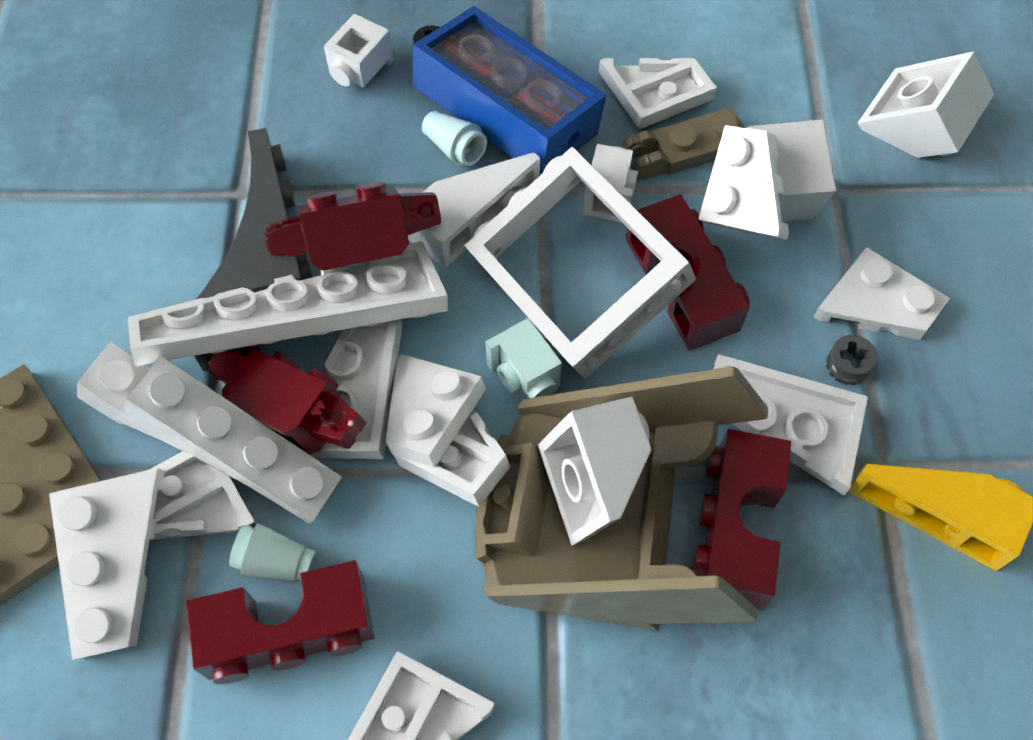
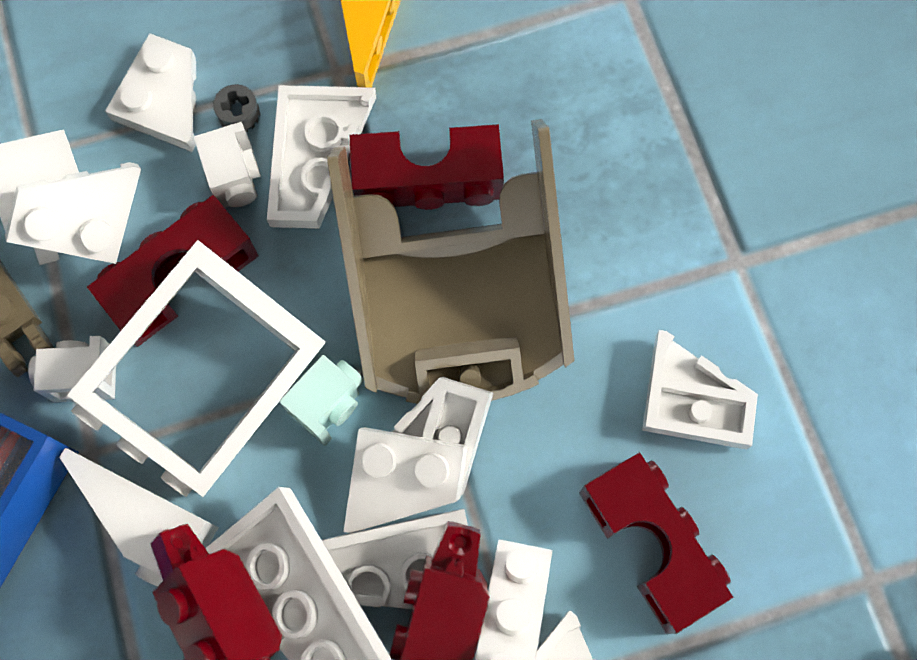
camera: 105 degrees left, 10 degrees up
light aqua cone [229,523,316,581] -> none
light aqua cone [422,111,487,166] -> none
white slope [538,396,652,546] -> none
none -> white brick [194,121,261,207]

